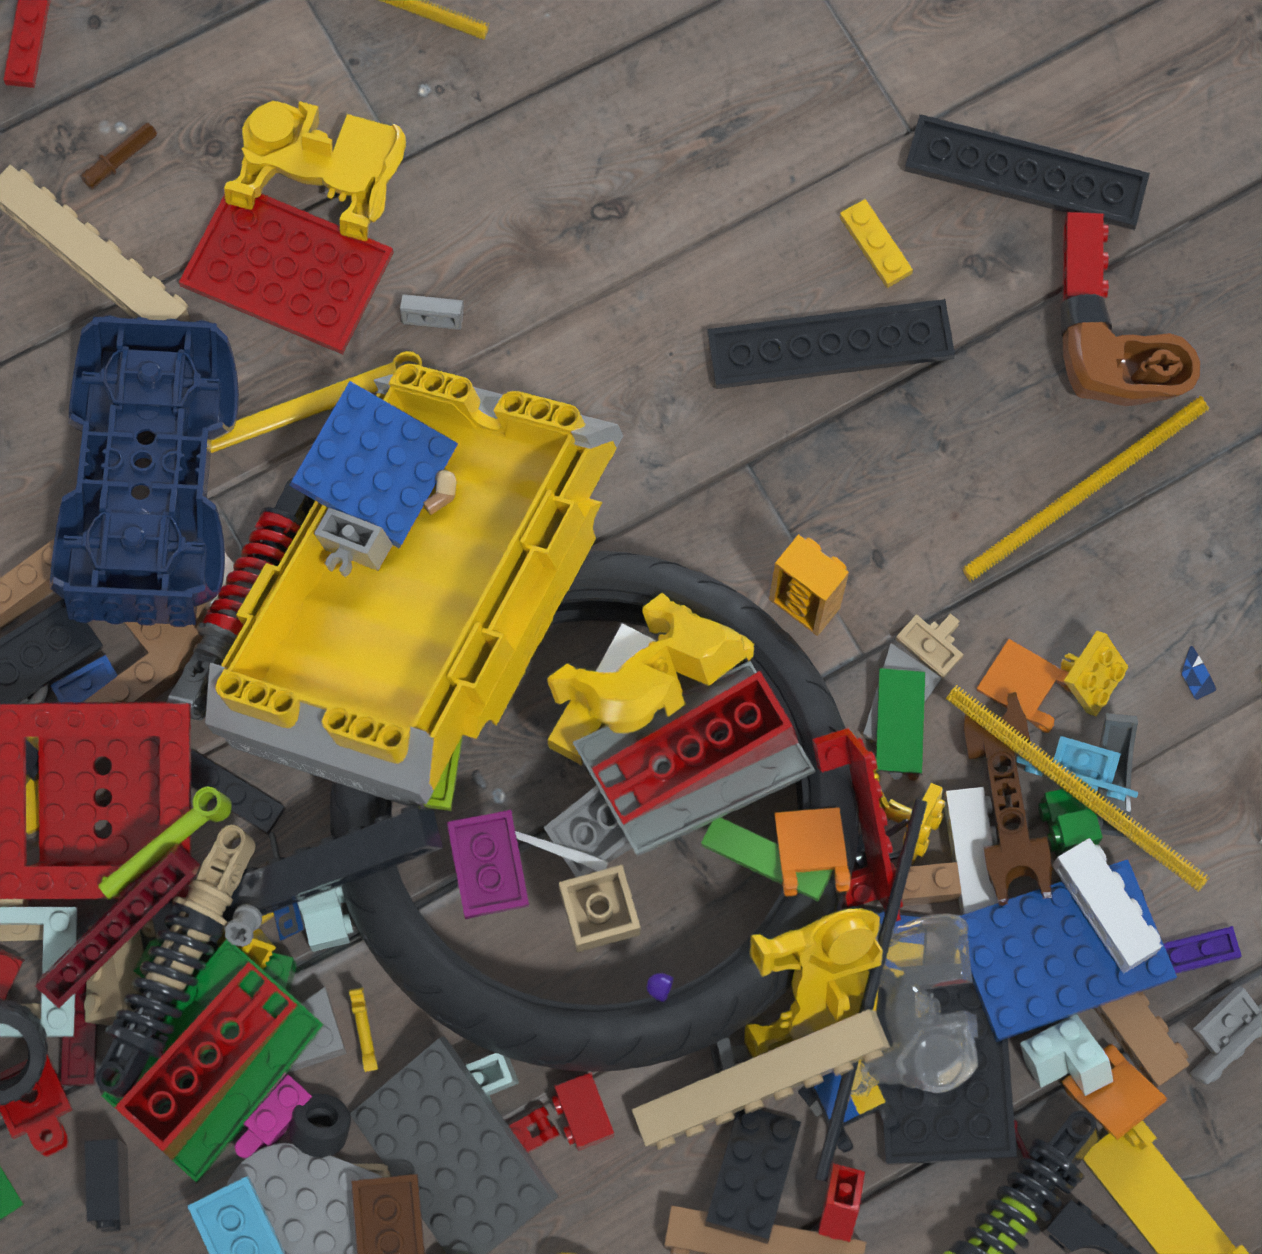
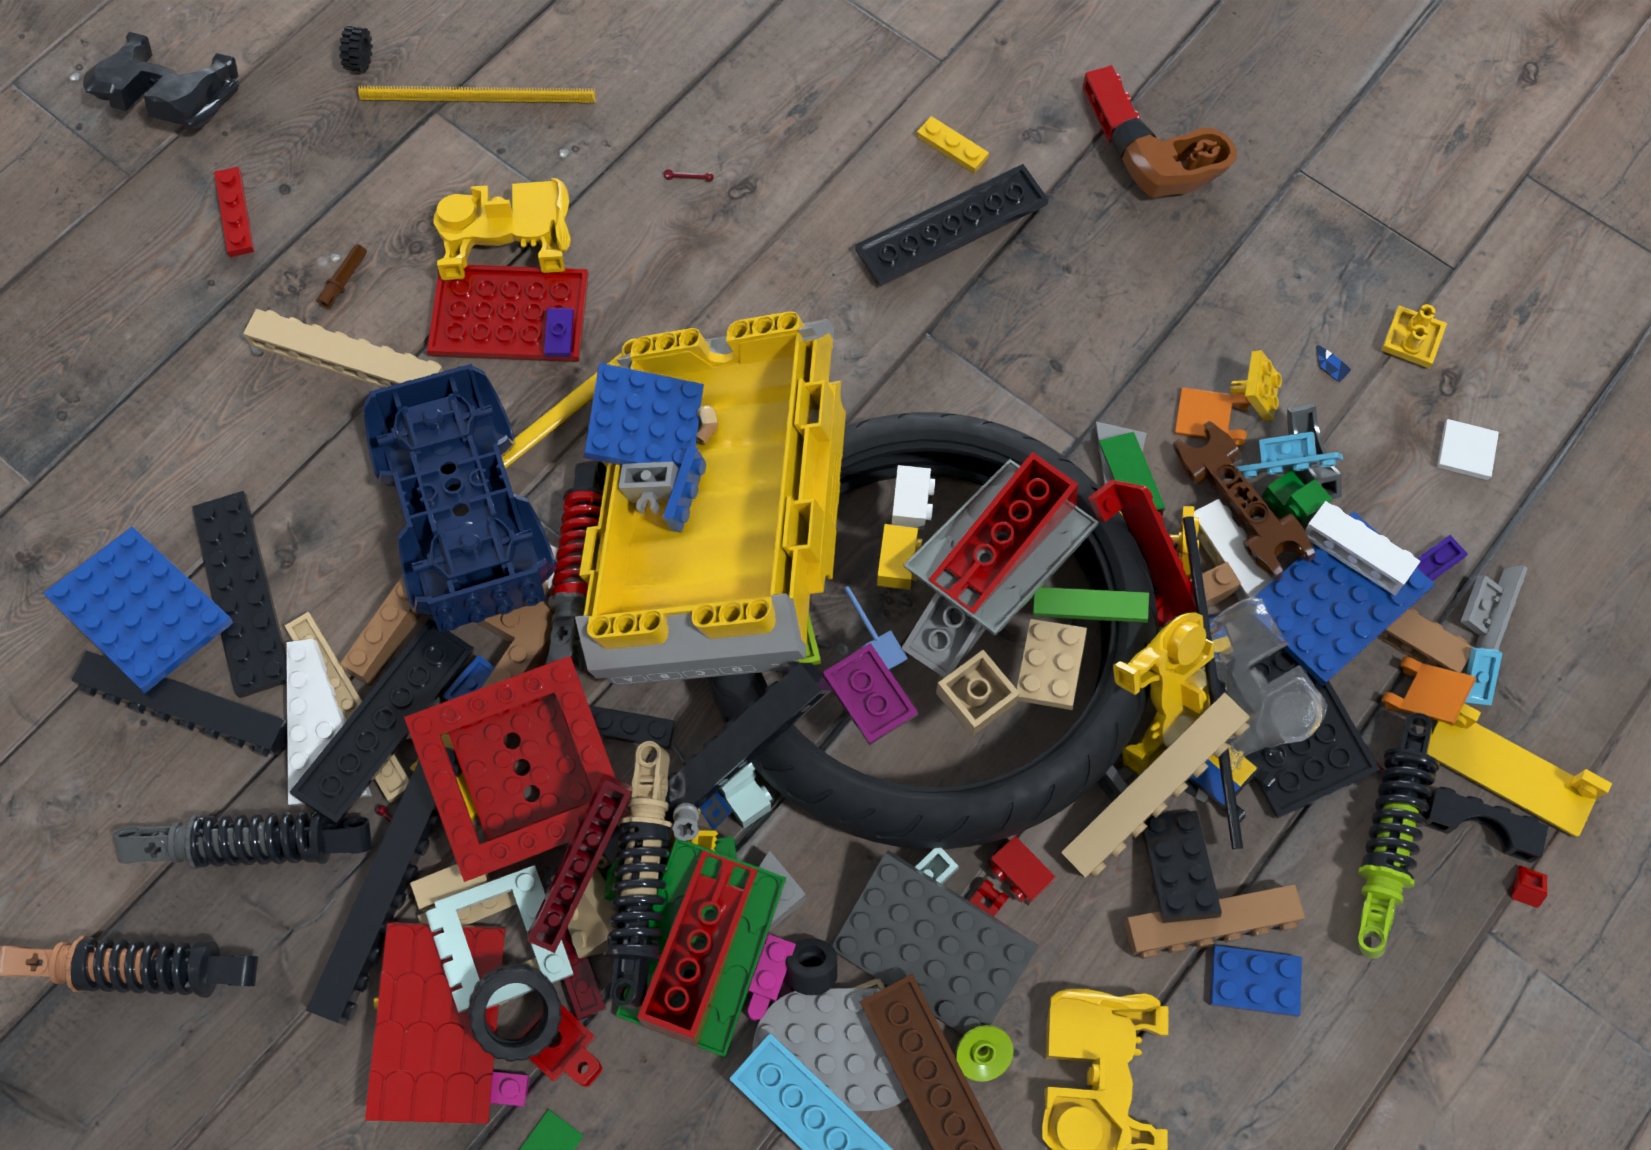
camera: 20 degrees left, 5 degrees down
black brick [85,1139,130,1233] -> none
lime piece [98,787,231,900] -> none
yellow bar [349,987,378,1072] -> none
light grey brick [400,294,464,330] -> none
white sticker [515,832,608,871] -> none
yellow animal [547,593,754,733] -> none
dark purple hinge [647,973,674,1002] -> none
light orange brick [769,534,849,637] -> none
orange flag [774,808,850,896] -> none
red brick [818,1163,865,1242] -> none
tan hinge [896,613,964,680] -> none
black plate [904,114,1150,230] -> none
yellow axle [946,684,1210,892] -> none
yellow axle [963,396,1209,583] -> none
light aqua brick [1020,1014,1113,1096] -> none
none -> dark purple plate [544,308,574,357]
none -> blue plate [663,447,706,532]
none -> dark red hinge [664,169,714,182]
none -> medium blue piece [844,586,908,670]
none -> tan plate [1017,619,1087,710]
none -> medium azure plate [1465,647,1503,705]

